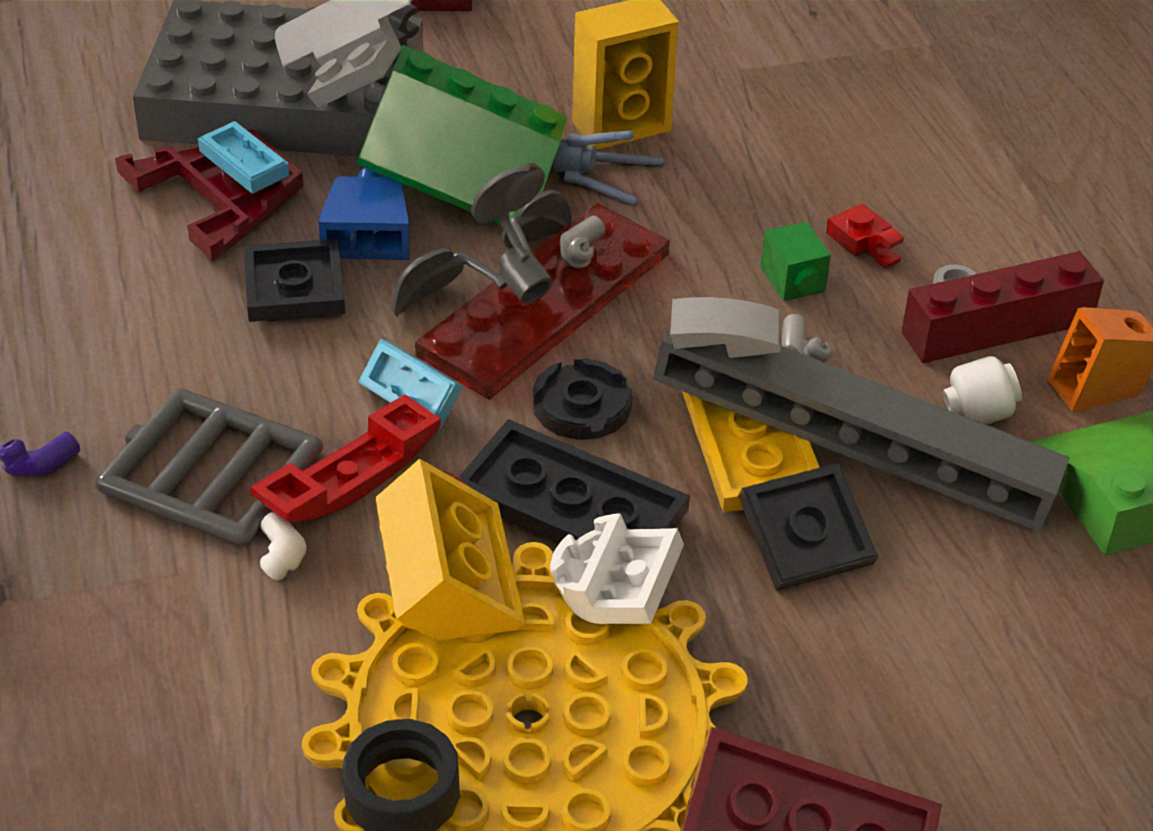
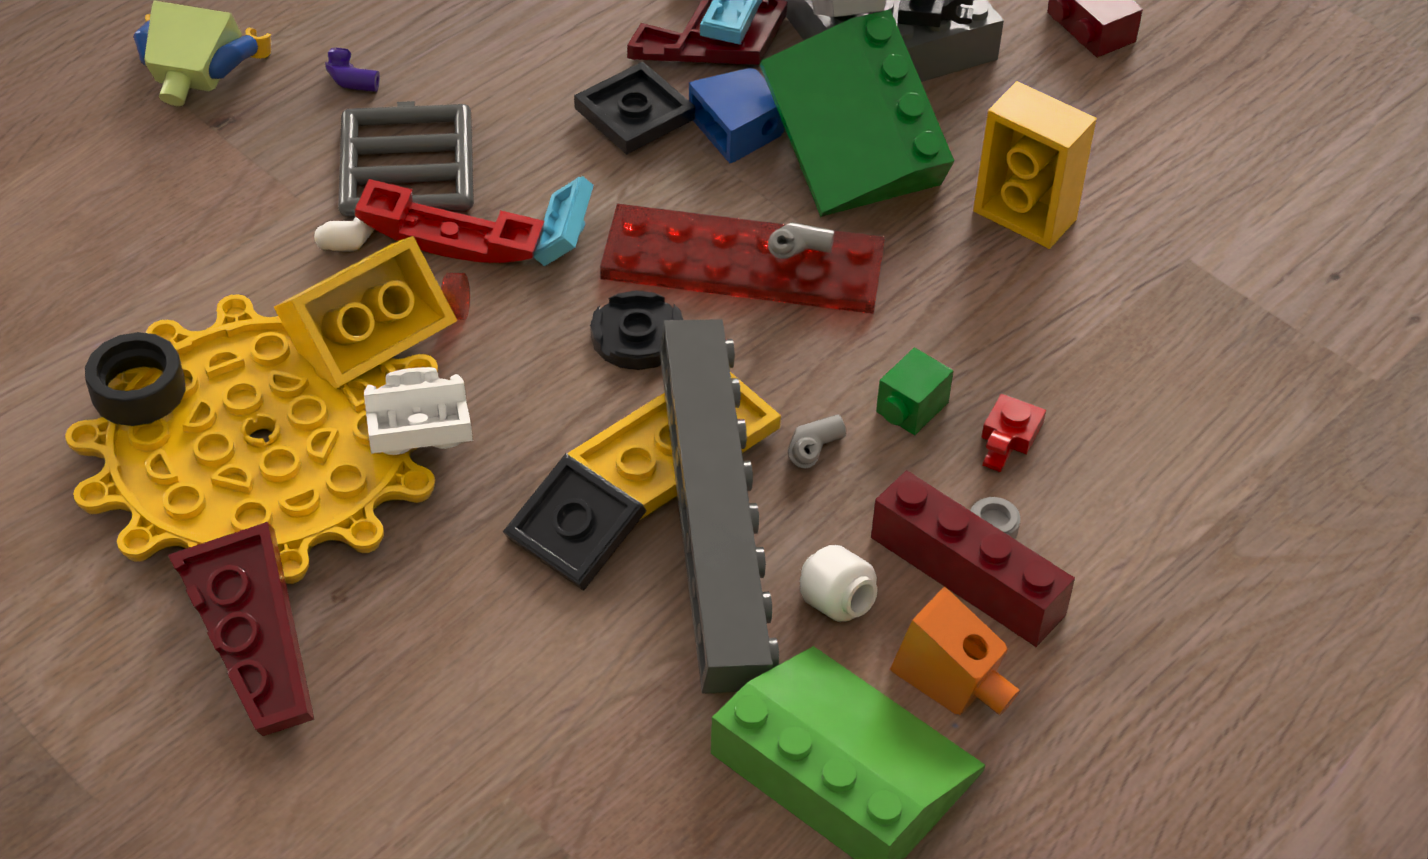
camera: 60 degrees right, 5 degrees up
dark grey plant [392,163,572,317] -> none
black plate [456,419,690,543] -> none
sand blue plant [554,131,665,205] -> none
light grey slope [670,297,781,358] -> none

